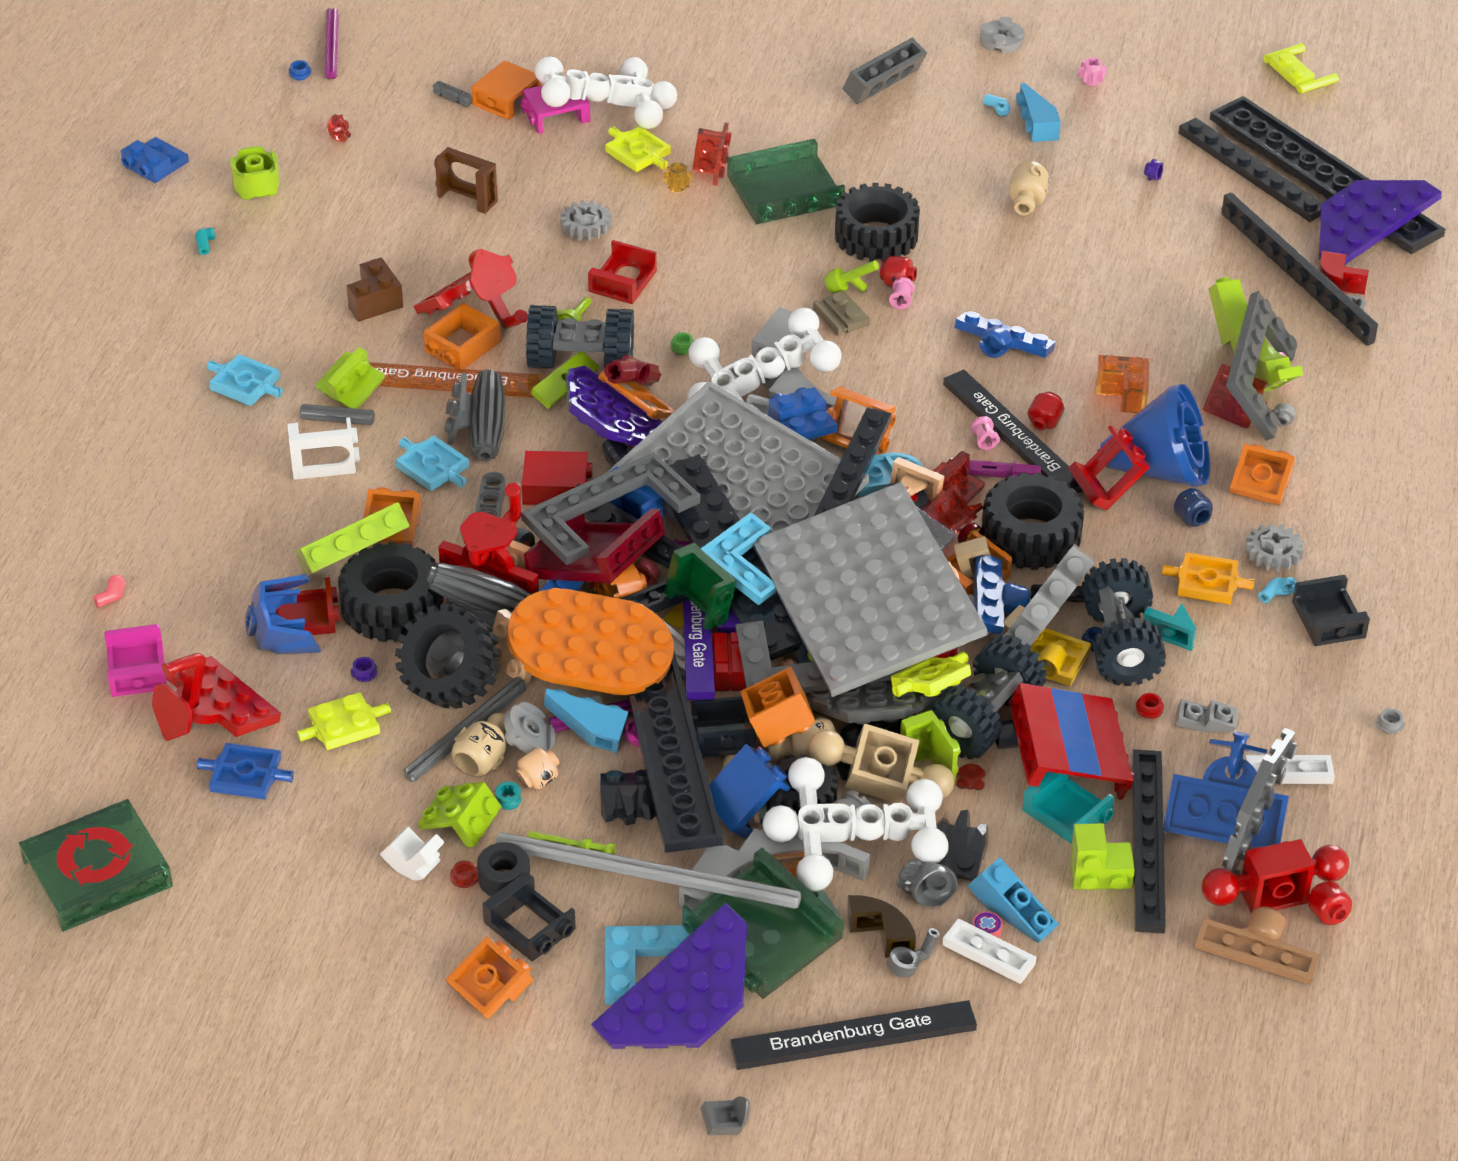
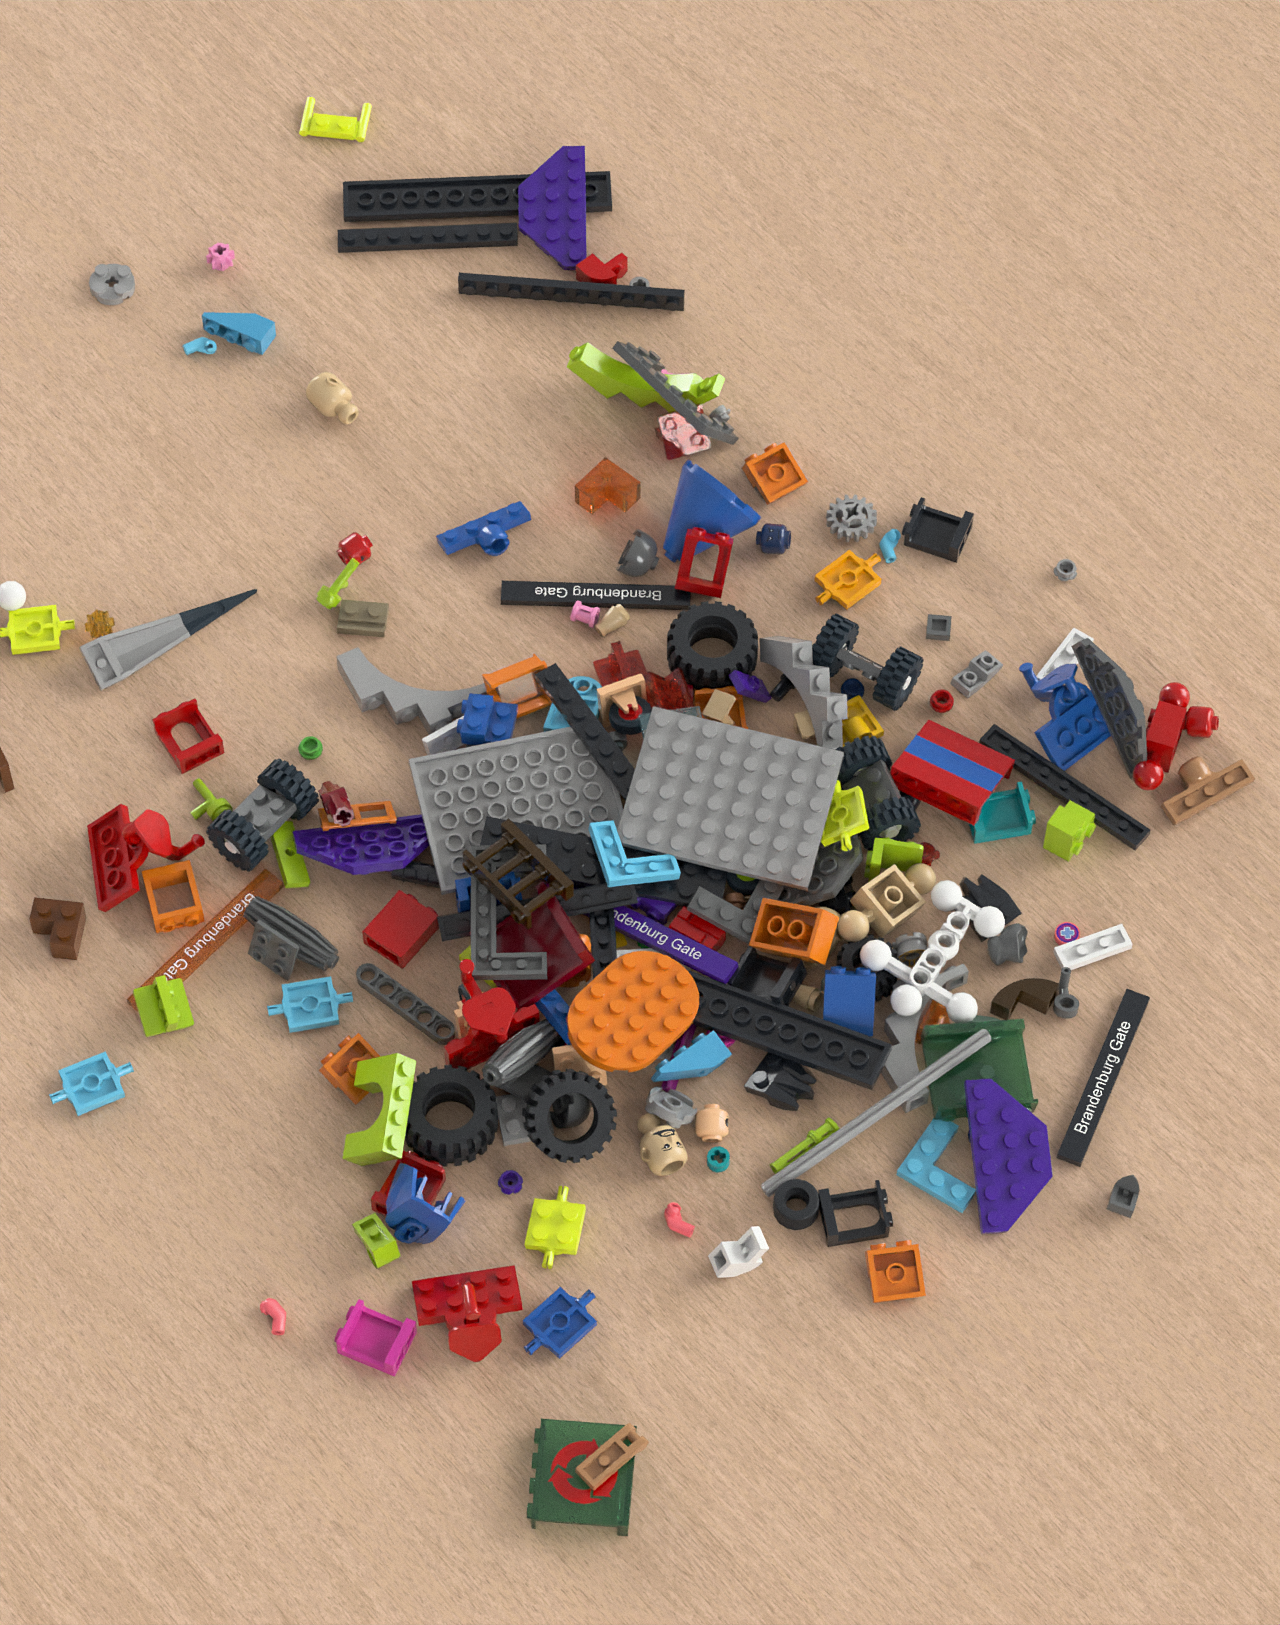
camera: 55 degrees left, 15 degrees up
white panel [287,418,360,480] -> none
dark grey axle [299,404,375,425] -> none
dark grey axle [403,677,526,782] -> none
lime bracket [417,782,501,847] -> none
clear red plate [450,860,478,888] -> none
light grey gear [560,200,612,240] -> none
dark green panel [664,543,736,630] -> none
white piece [687,308,842,411] -> none
clear red bracket [692,122,732,186] -> none
clear green panel [727,138,845,225] -> none
black tyre [835,183,920,262] -> none
dark grey brick [842,37,927,104] -> none
bright pink bush [889,277,914,310] -> none
magenta axle [963,459,1041,478] -> none
dark azure slope [967,857,1059,943] -> none
blue plate [973,555,1030,635] -> none
red head [1027,391,1065,430] -> none
teal slope [1142,604,1197,651] -> none
dark purple plate [1144,159,1164,181] -> none
none -> light grey plate [79,589,257,691]
none -> lime plate [352,1213,400,1269]
none -> dark brown fence [462,818,574,930]
none -> medium nougat plate [575,1423,649,1491]
none -> tan cone [594,604,630,637]
none -> dark grey cylinder [616,529,659,577]
none -> coral arm [664,1202,695,1238]
none -> dark purple plate [729,670,771,703]
none -> dark grey plate [926,614,952,641]

